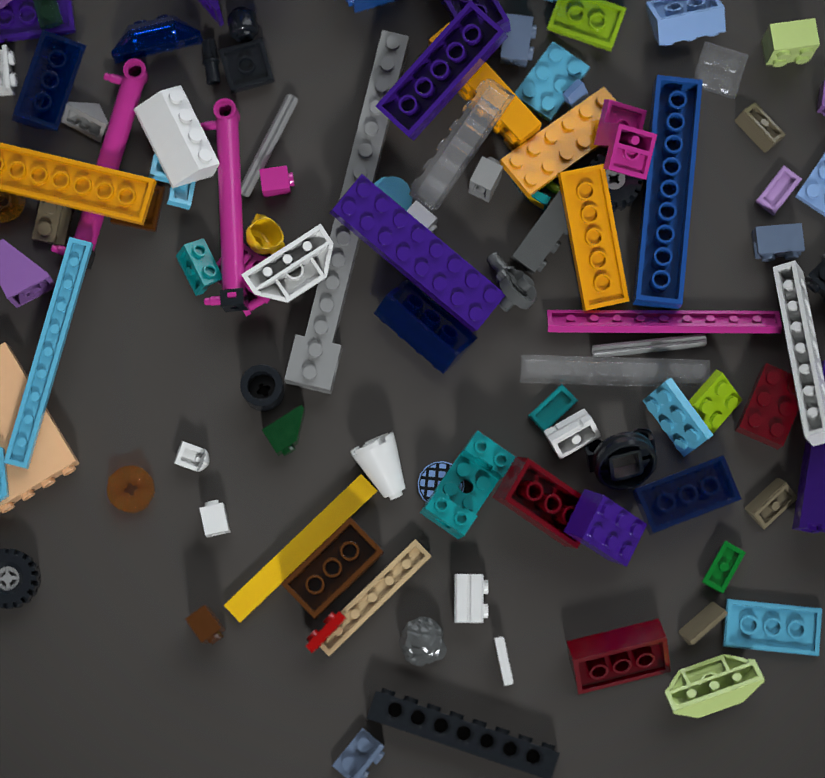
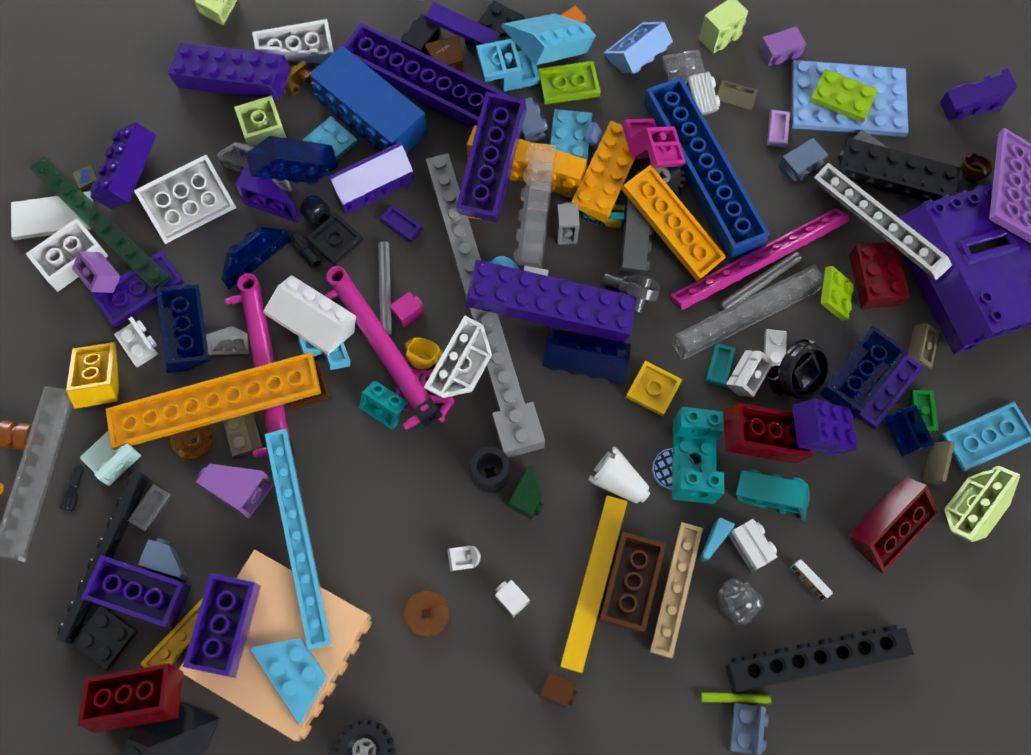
camera: 30 degrees left, 10 degrees down
red plate [306,611,347,653] -> none
medium azure plate [642,378,713,457] -> none
none -> slope [329,143,415,214]
none -> dark purple tile [380,205,423,243]
none -> yellow plate [626,361,683,417]
none -> white brick [684,72,720,115]
none -> medium azure slope [699,518,735,563]
none -> lime bar [701,693,771,704]
none -> teal wedge [736,469,810,521]
none -> white plate [764,329,787,367]
none -> dark purple plate [857,354,923,429]
none -> clear blue brick [884,405,934,456]

